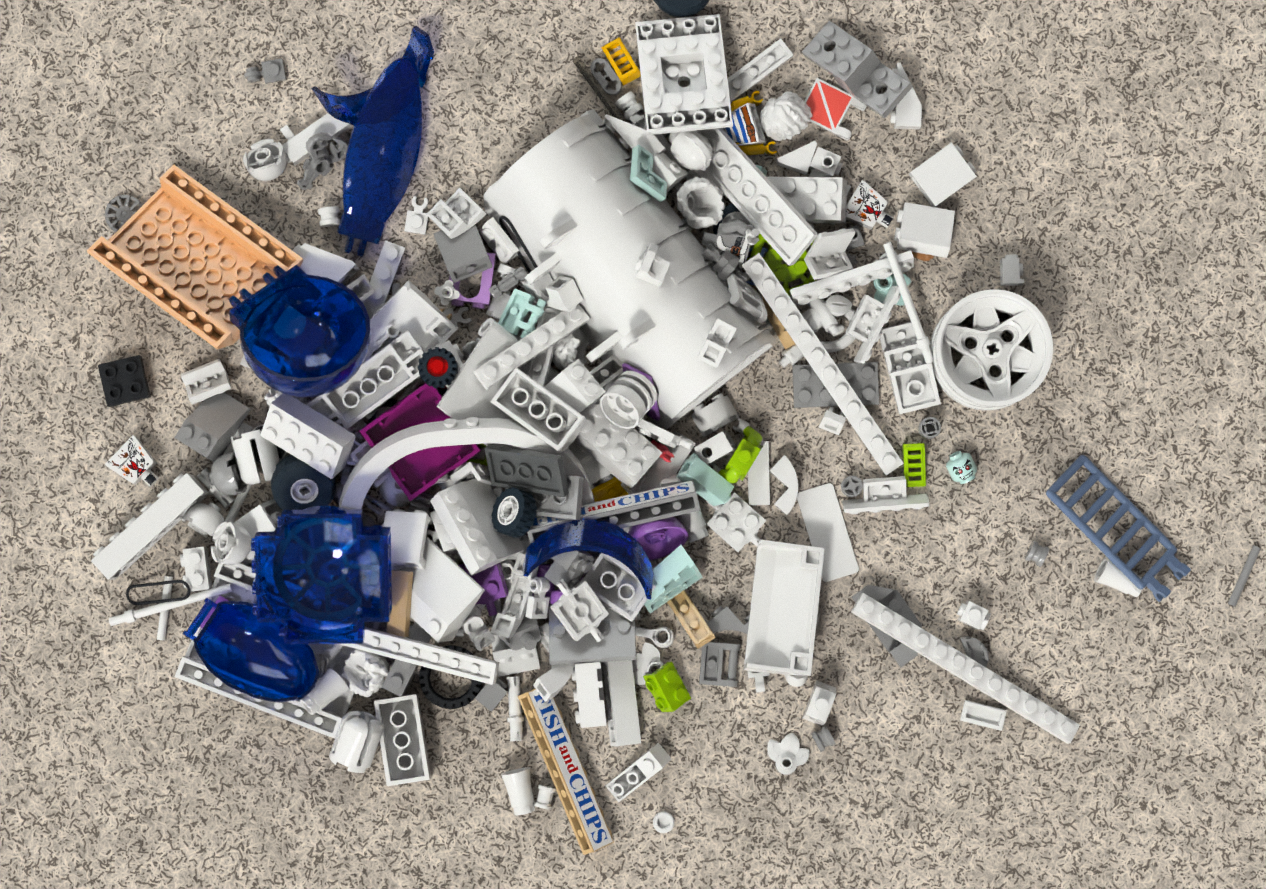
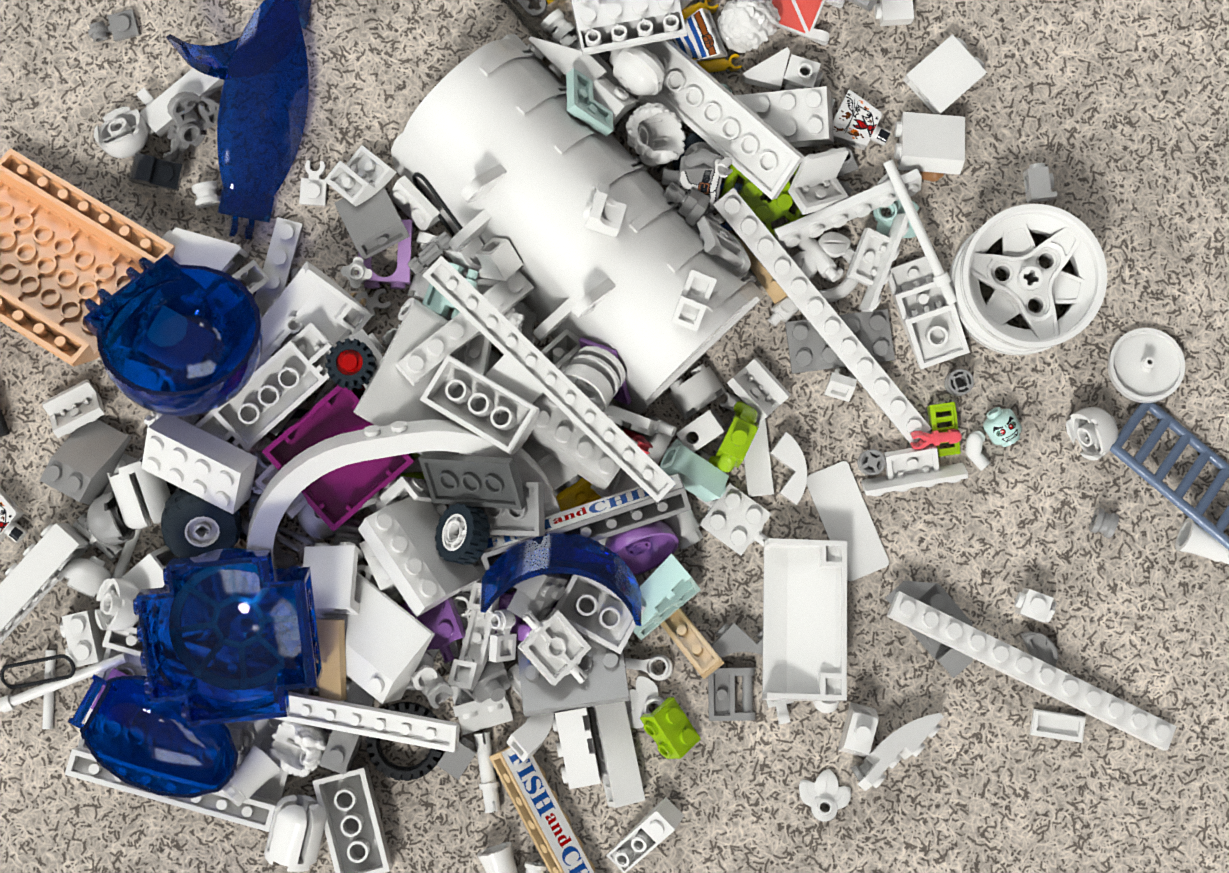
camera: 10 degrees left, 0 degrees up
none -> black brick [129,154,185,191]
none -> white plate [422,256,676,503]
none -> white bracket [727,358,790,421]
none -> white slope [858,713,944,791]
none -> coral piece [910,429,962,450]
none -> white arm [965,431,990,471]
none -> white cylinder [1066,407,1118,460]
none -> white piece [1107,328,1185,403]

